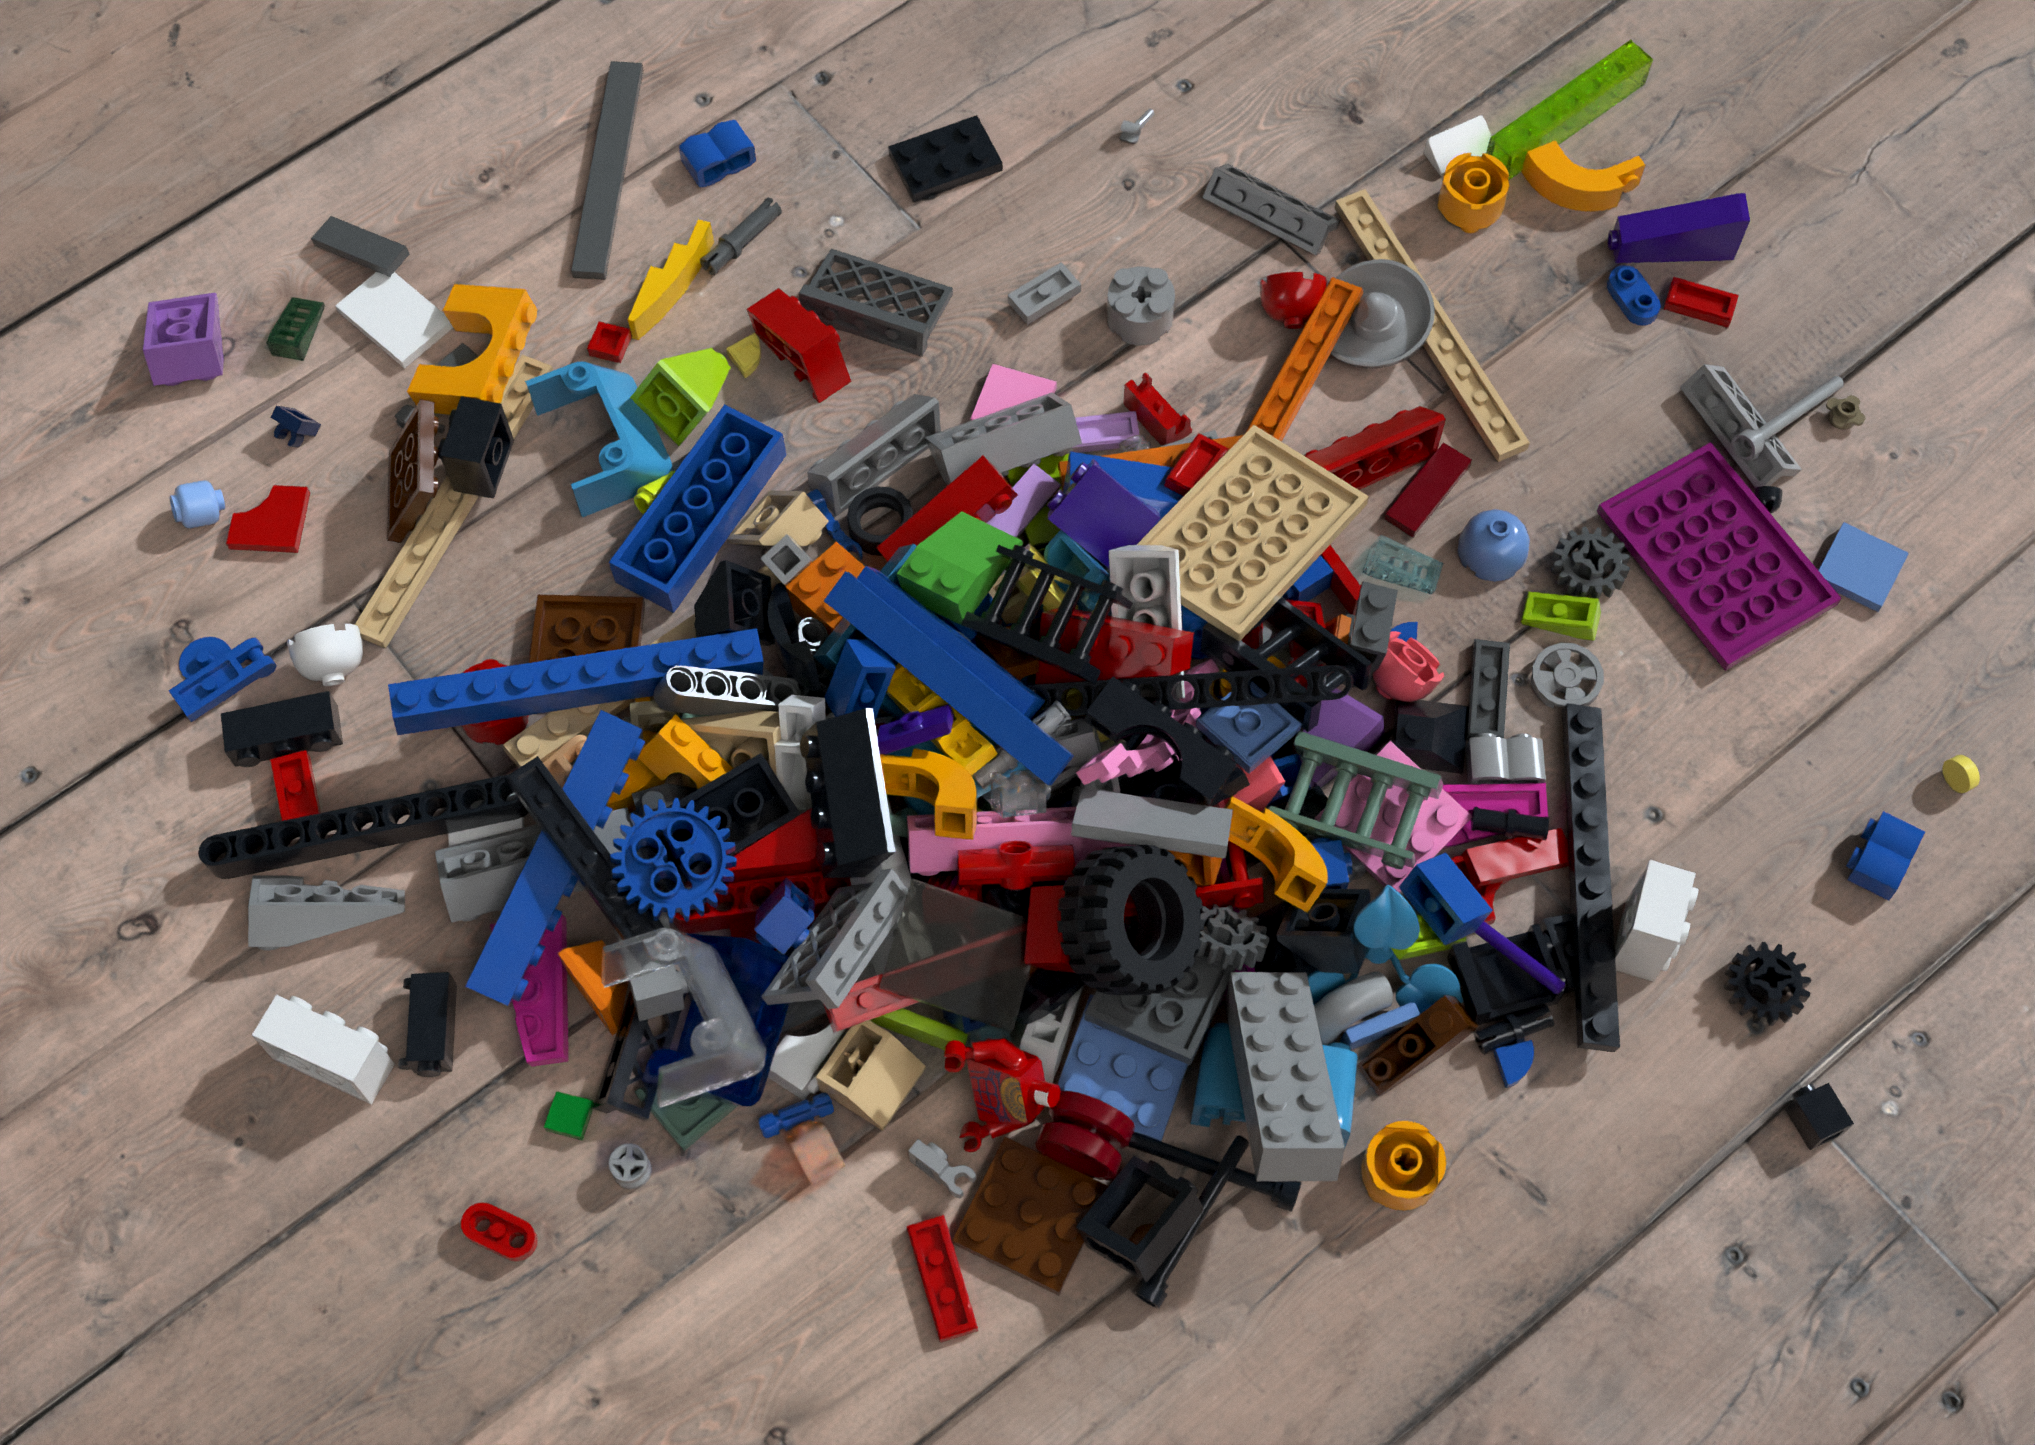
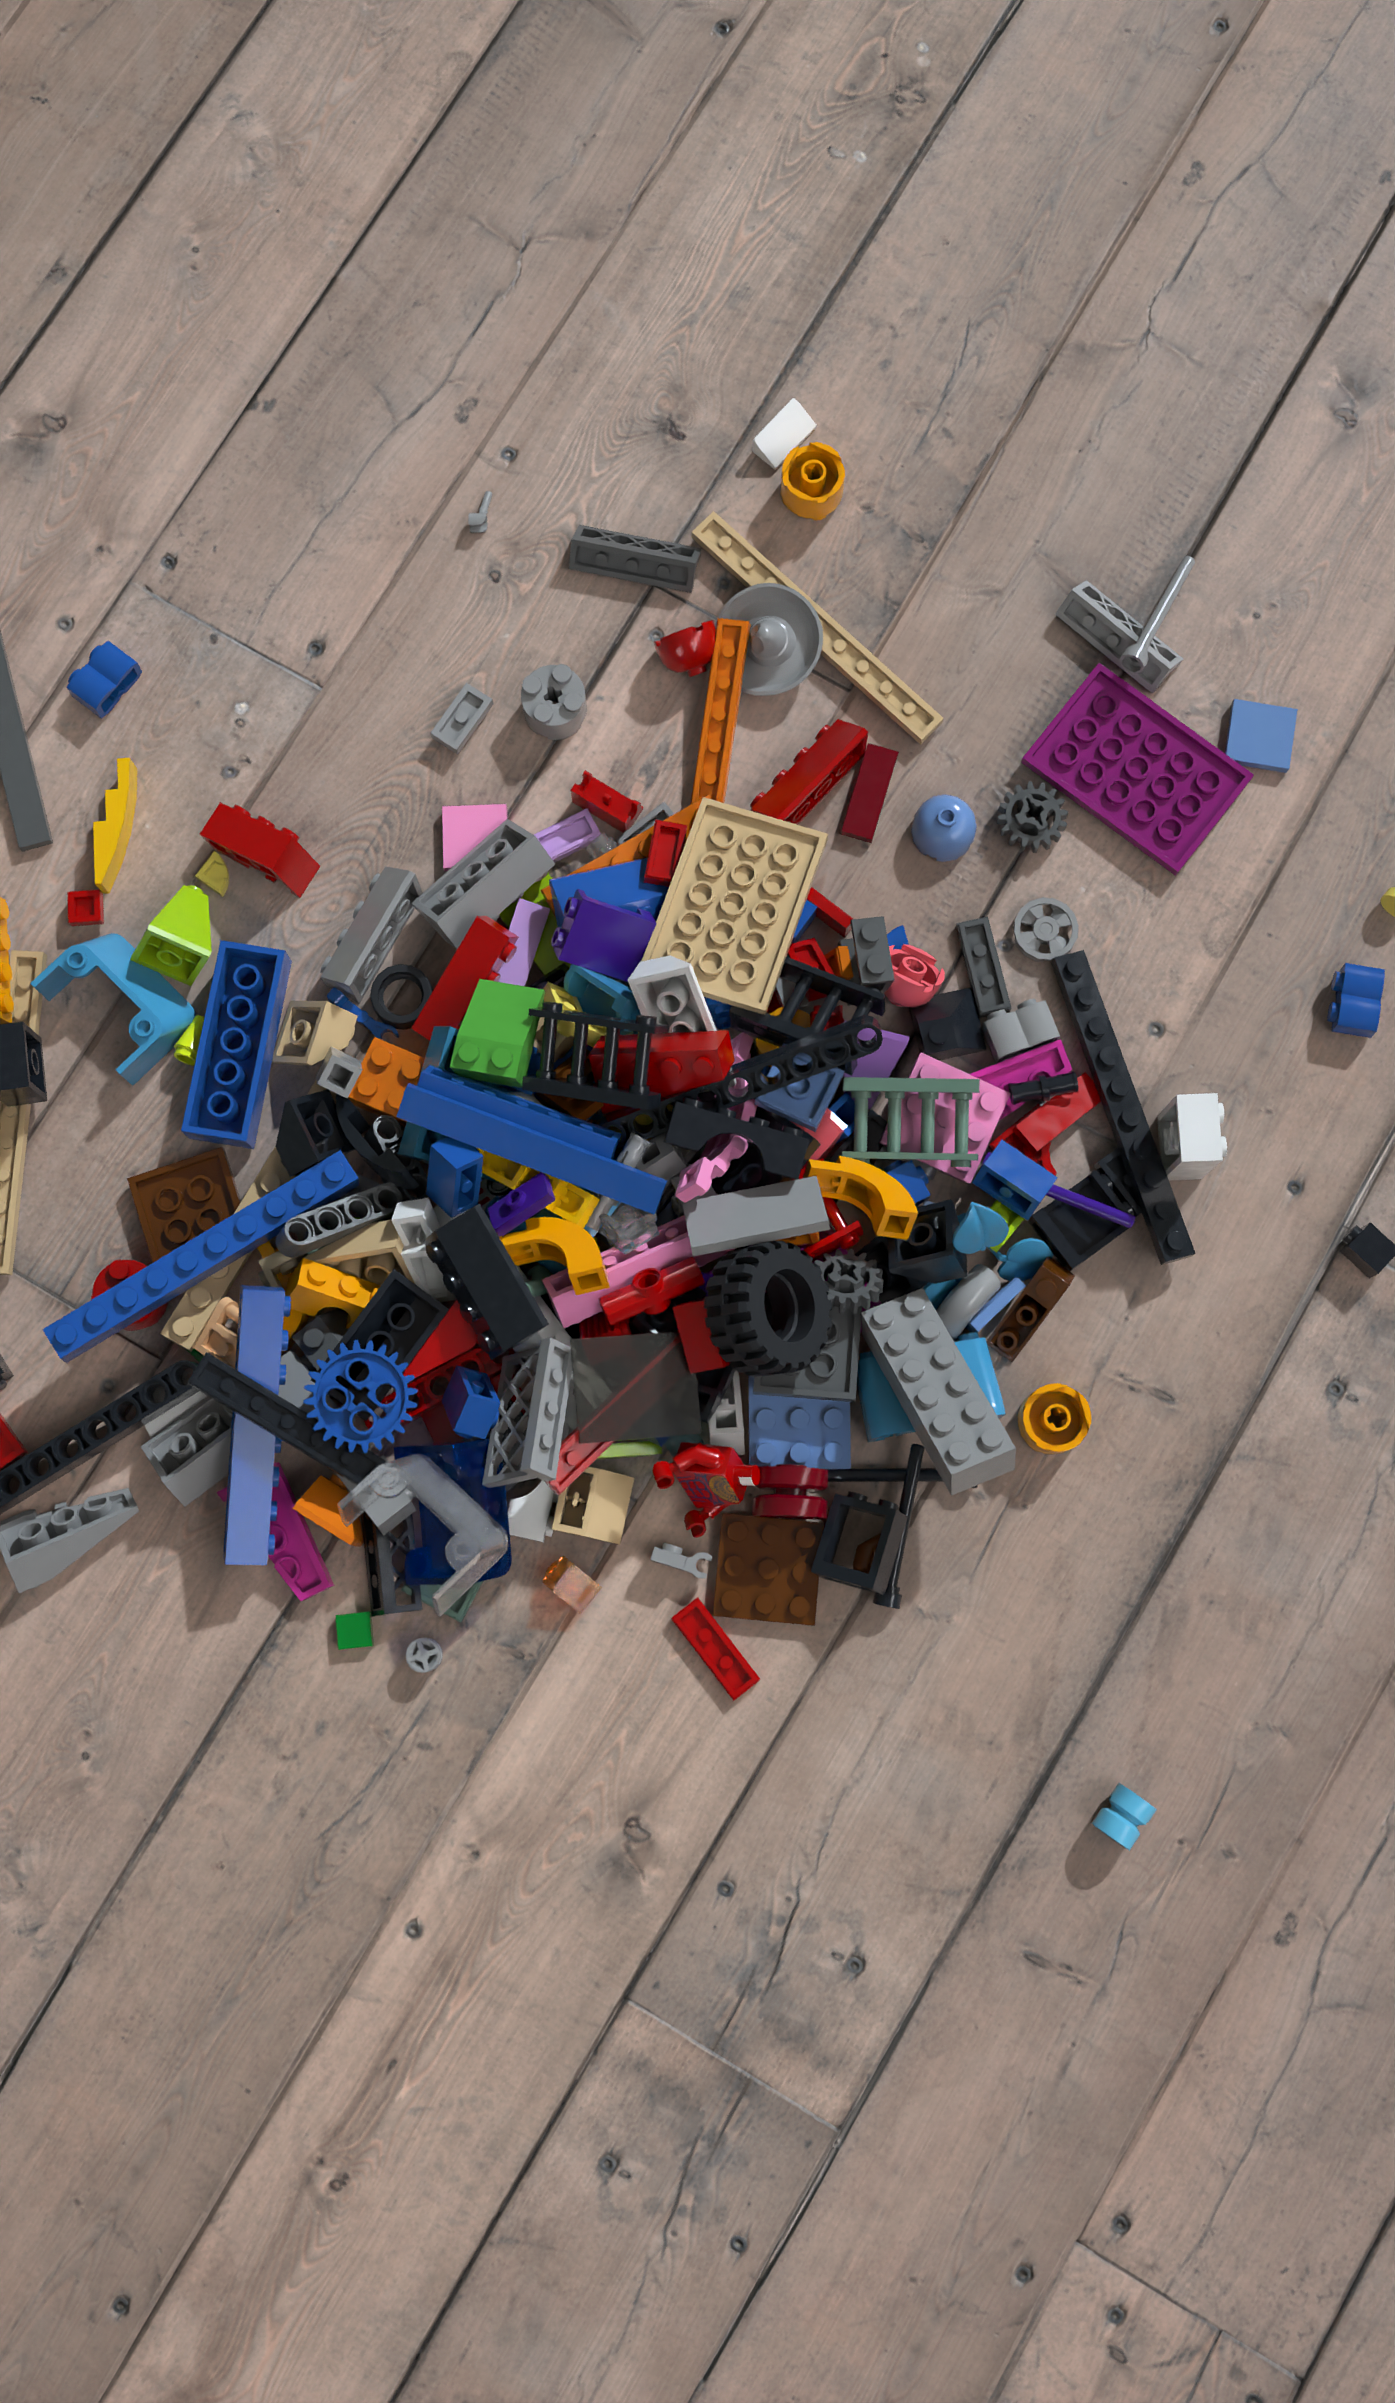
camera: 20 degrees left, 15 degrees up
white brick [252,995,395,1104] -> none
black brick [398,972,457,1077] -> none
red plate [461,1202,538,1261] -> none
dark grey pin [700,197,782,275] -> none
blue axle [758,1092,834,1138] -> none
dark grey fence [799,248,953,357] -> none
black plate [888,115,1003,203] -> none
clear light blue slope [1362,535,1444,595] -> none
black pin [1474,1003,1555,1055] -> none
clear neon green brick [1486,39,1653,180] -> none
blue tile [1493,1040,1534,1088] -> none
light orange arch [1521,141,1645,212] -> none
lime slope [1521,591,1601,641] -> none
blue plate [1607,265,1661,326] -> none
dark purple slope [1608,193,1750,263] -> none
red tile [1663,277,1739,328] -> none
black gear [1724,942,1811,1026] -> none
black hinge [1754,486,1783,514] -> none
dark tan plate [1826,395,1865,430] -> none

